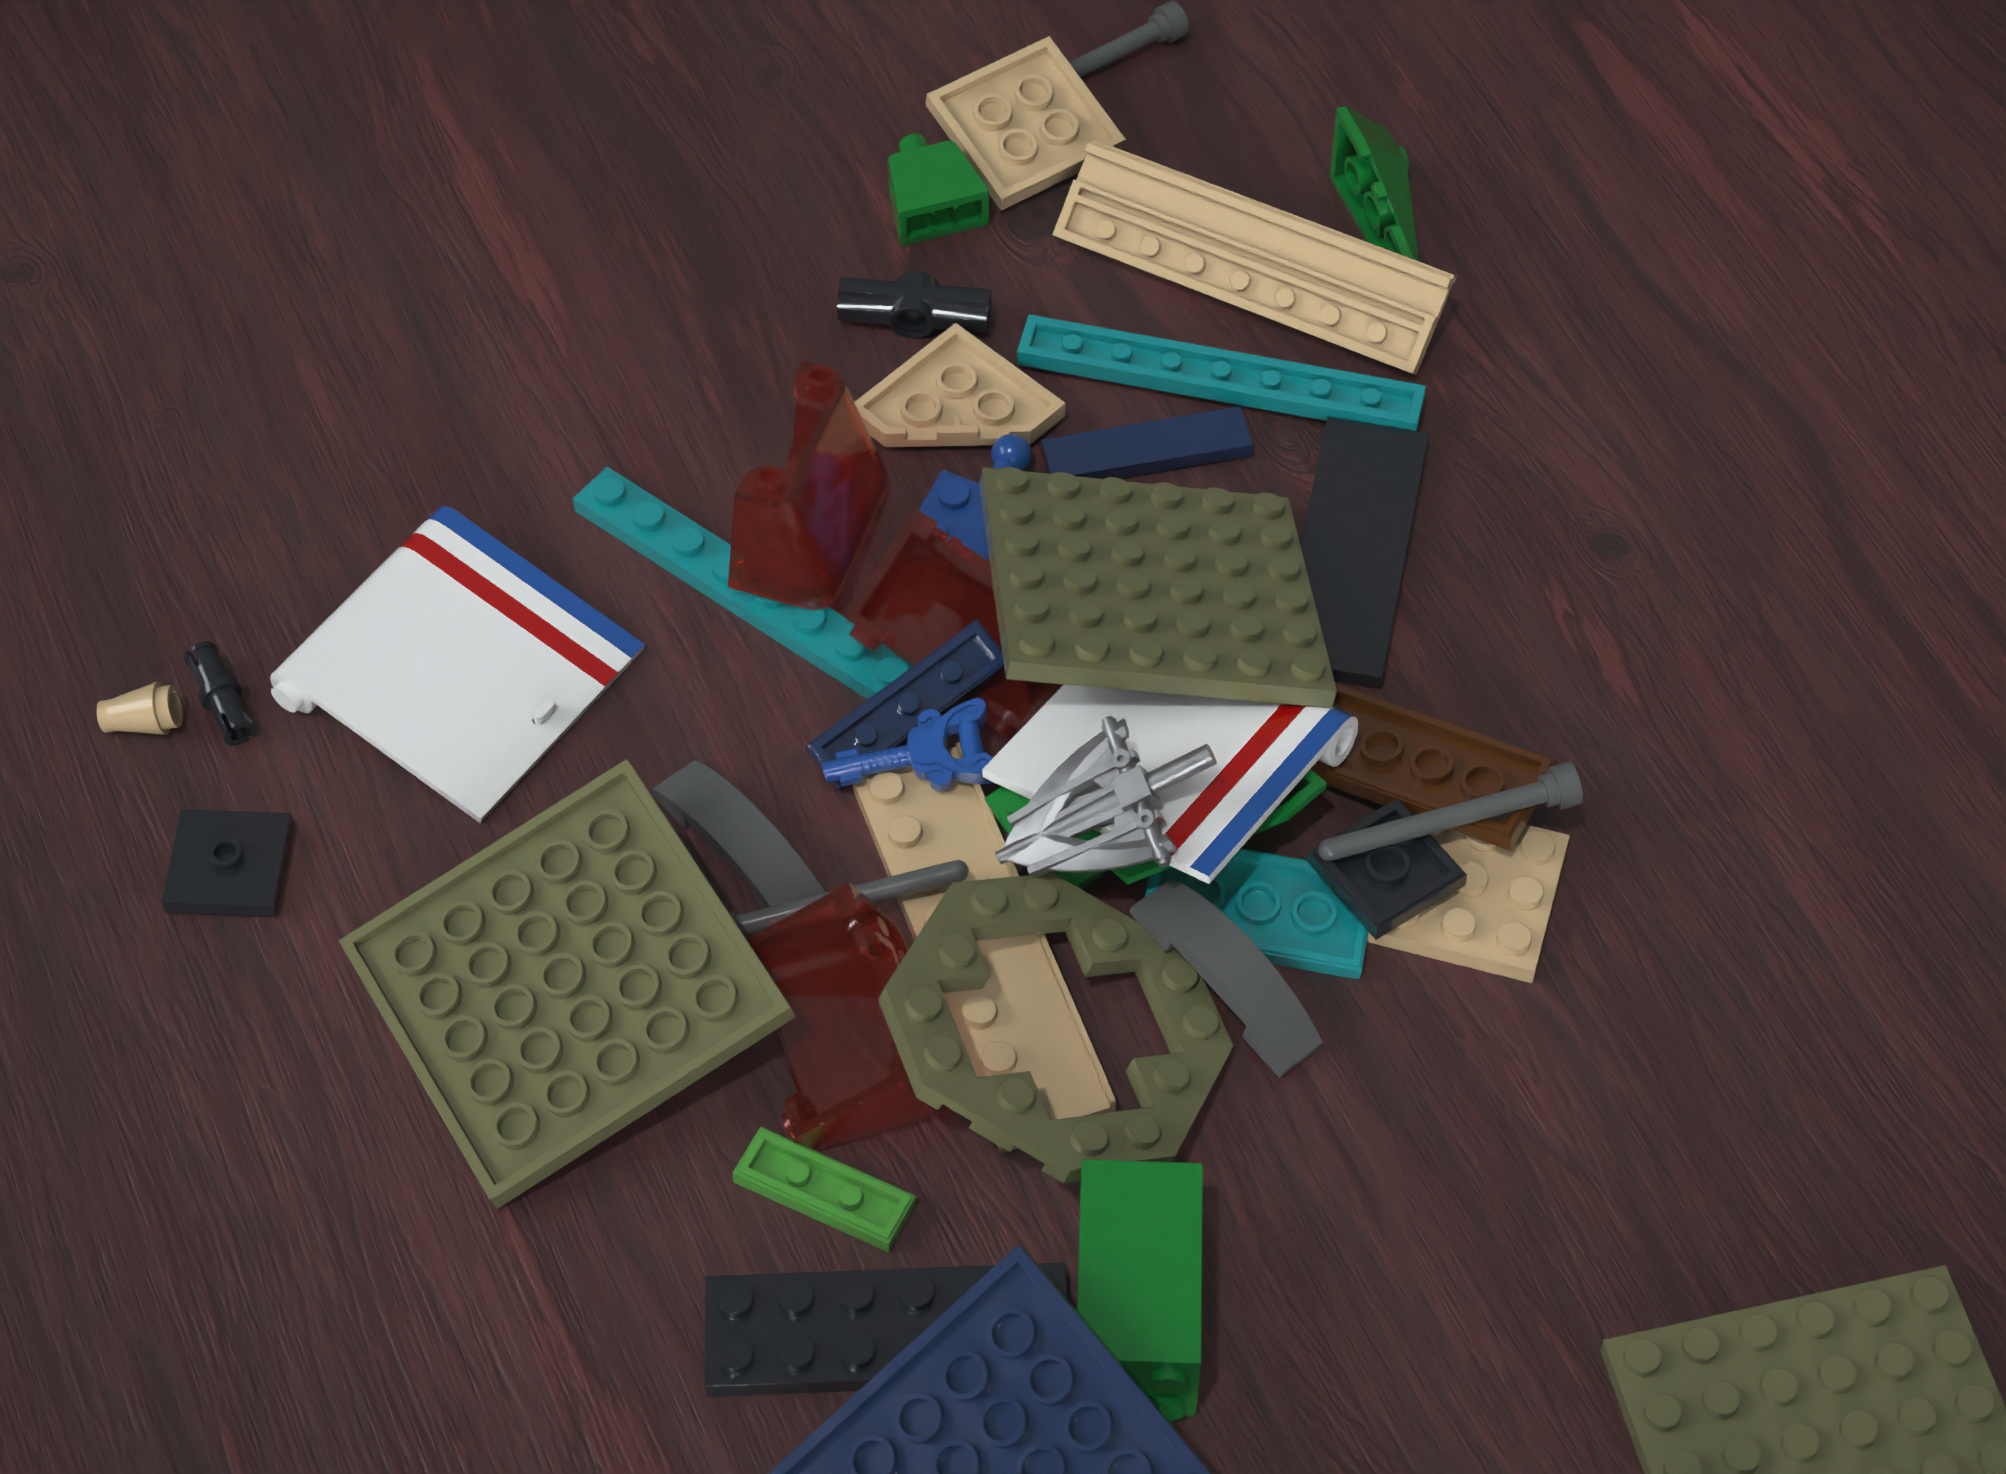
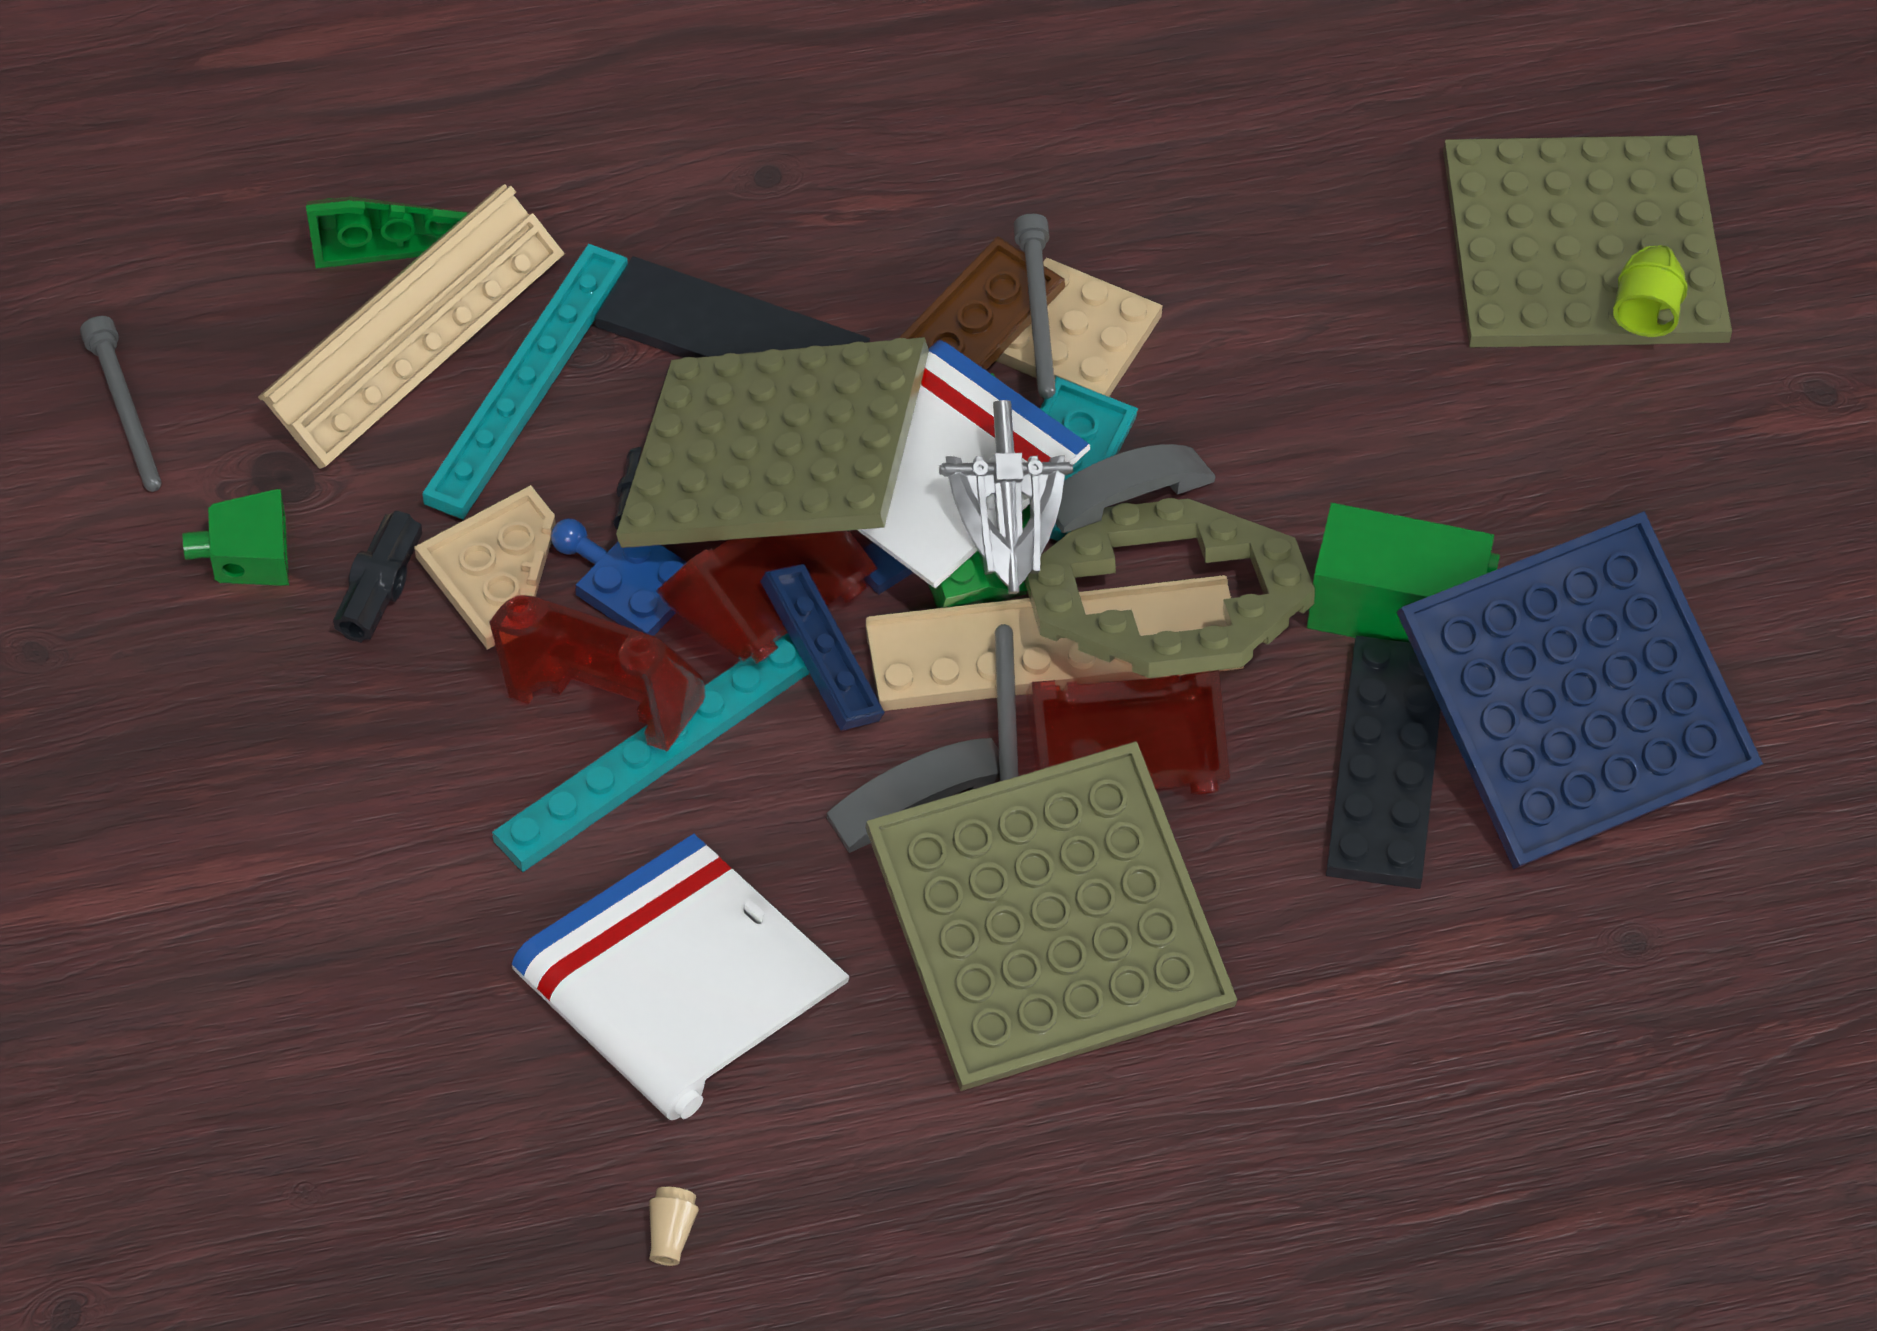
camera: 80 degrees left, 0 degrees up
black plate [162,809,294,917] -> none
black pin [183,641,257,745] -> none
bright green tile [732,1126,917,1253] -> none
blue piece [822,698,994,792] -> none
tan plate [926,36,1126,210] -> none
dark blue tile [1041,406,1253,479] -> none
black tile [1307,798,1467,940] -> none

